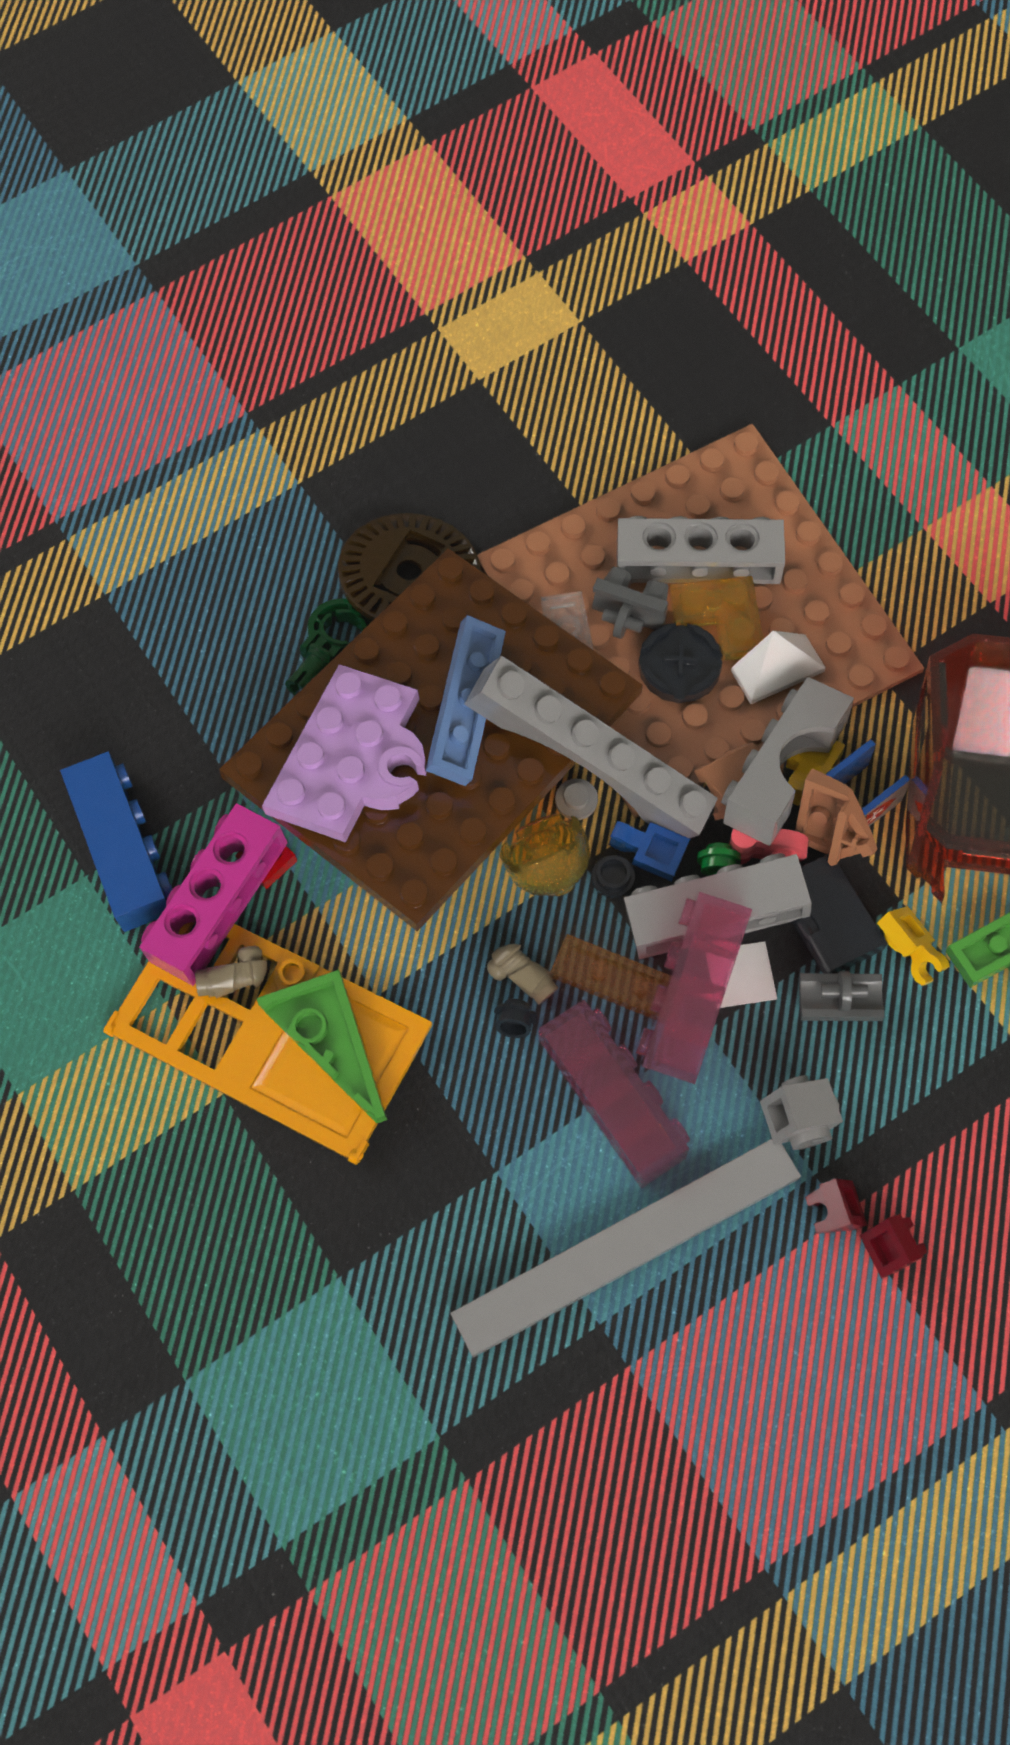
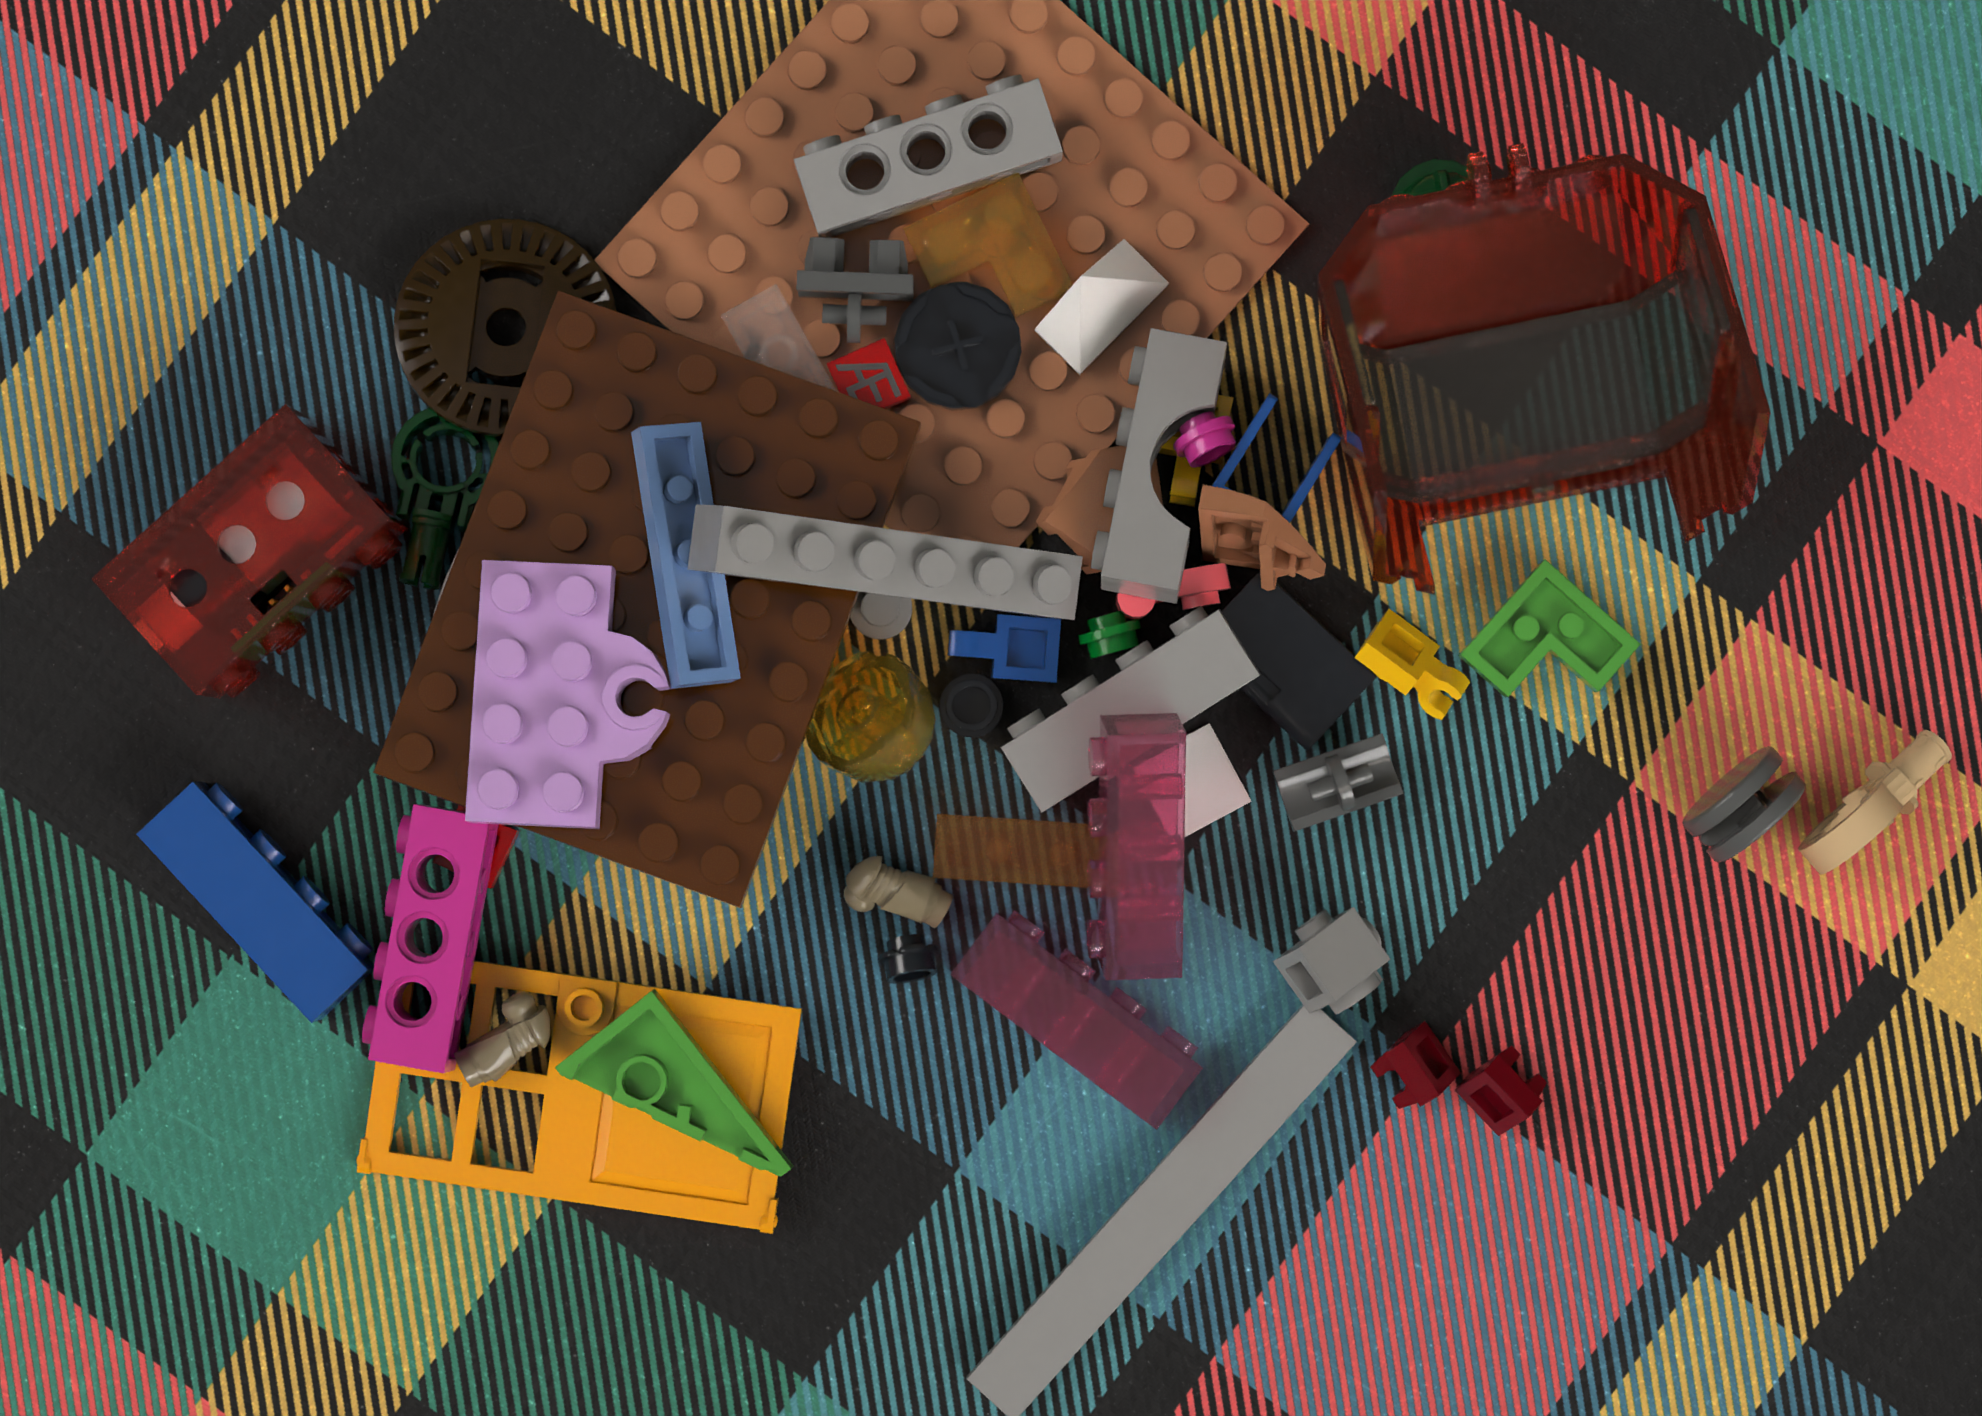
camera: 30 degrees left, 20 degrees up
none -> clear red piece [91,404,408,698]
none -> red tile [826,338,911,409]
none -> dark pink plate [1173,411,1237,468]

